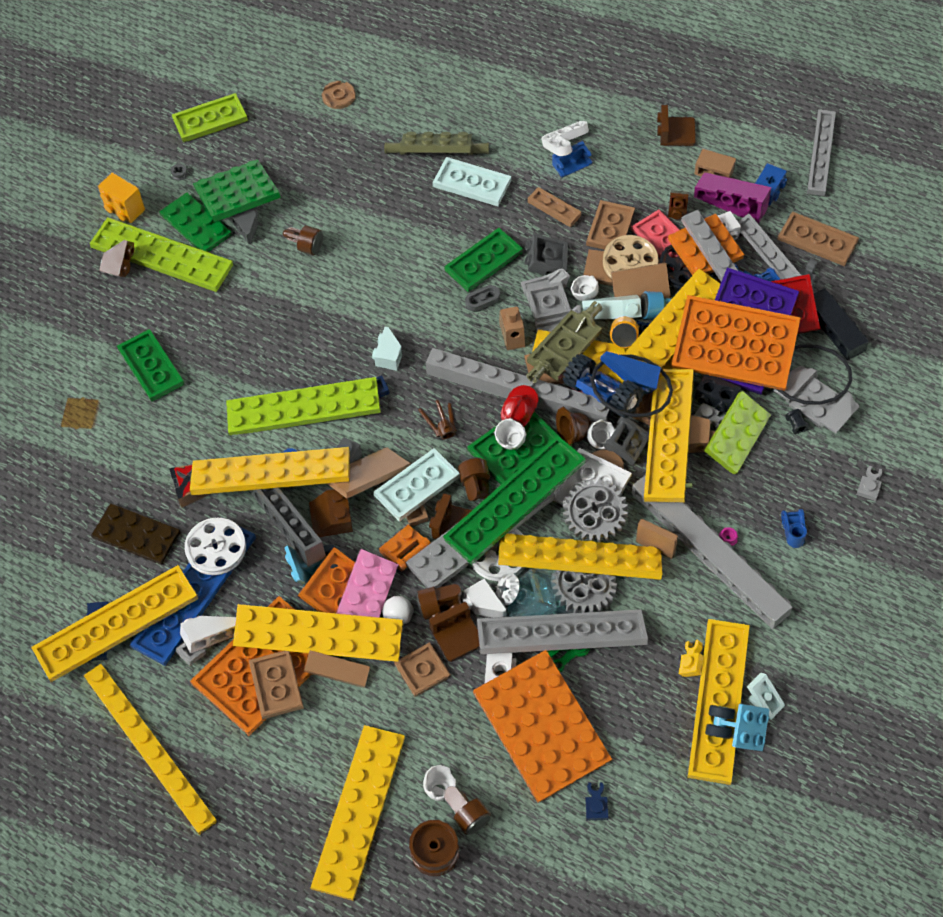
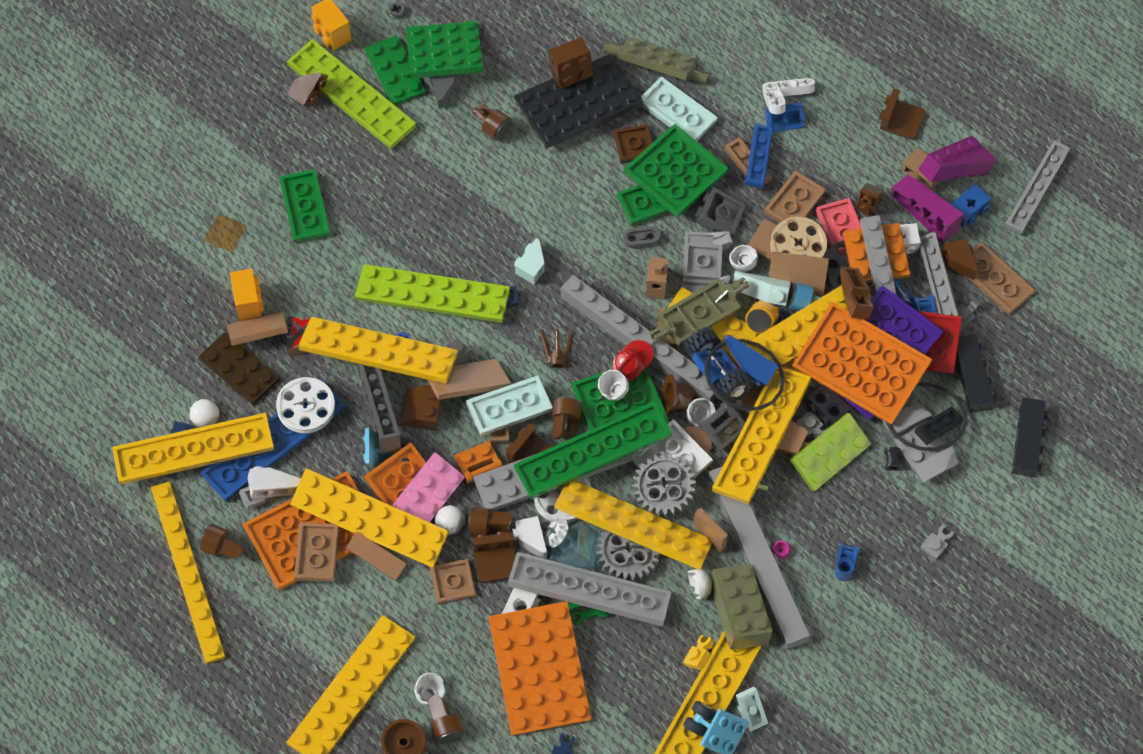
camera: 15 degrees right, 5 degrees up
none -> white hair [190,399,219,427]
none -> reddish brown piece [199,523,244,558]
none -> medium nougat tile [227,312,288,346]
none -> light orange brick [230,268,264,322]
none -> black plate [513,54,644,149]
none -> reddish brown piece [548,37,593,89]
none -> reddish brown tile [612,124,653,164]
none -> green plate [624,124,729,218]
none -> white hair [688,569,712,599]
none -> olive brick [710,564,772,650]
none -> blue tile [745,123,773,189]
none -> reddish brown slope [840,267,874,320]
none -> black tile [914,406,963,446]
none -> magenta wedge [918,136,997,182]
none -> reddish brown slope [942,238,980,280]
none -> black brick [1011,397,1048,478]

